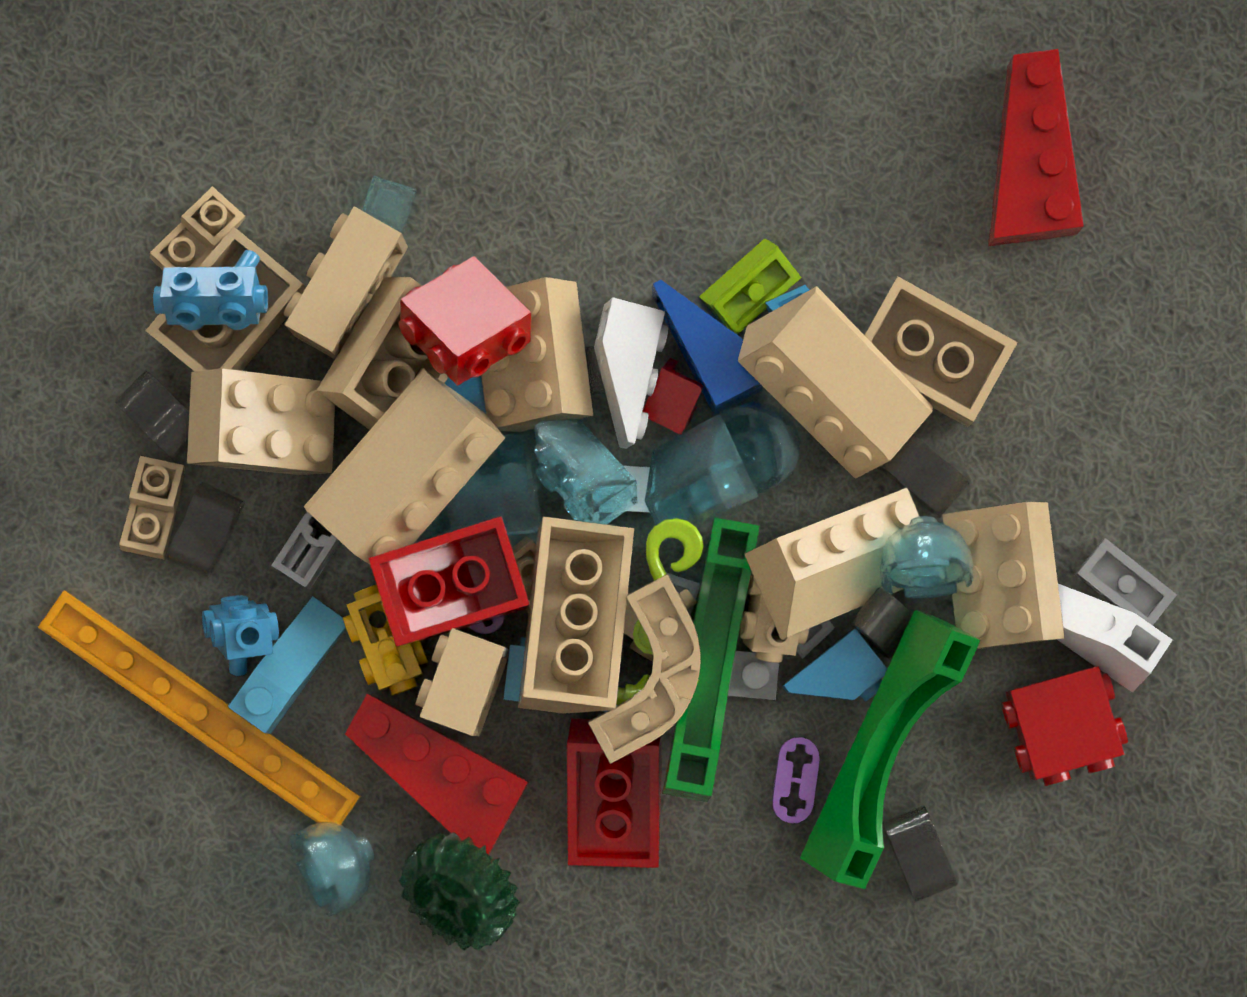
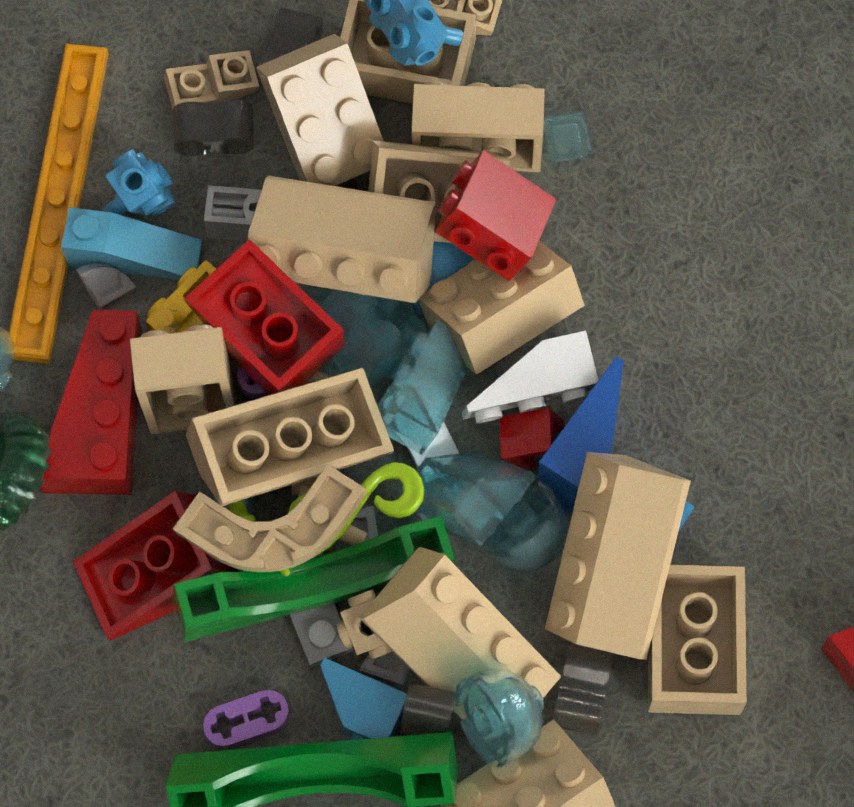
camera: 60 degrees right, 15 degrees down
lime slope [699,239,802,334] -> none
none -> light grey tile [76,263,136,309]

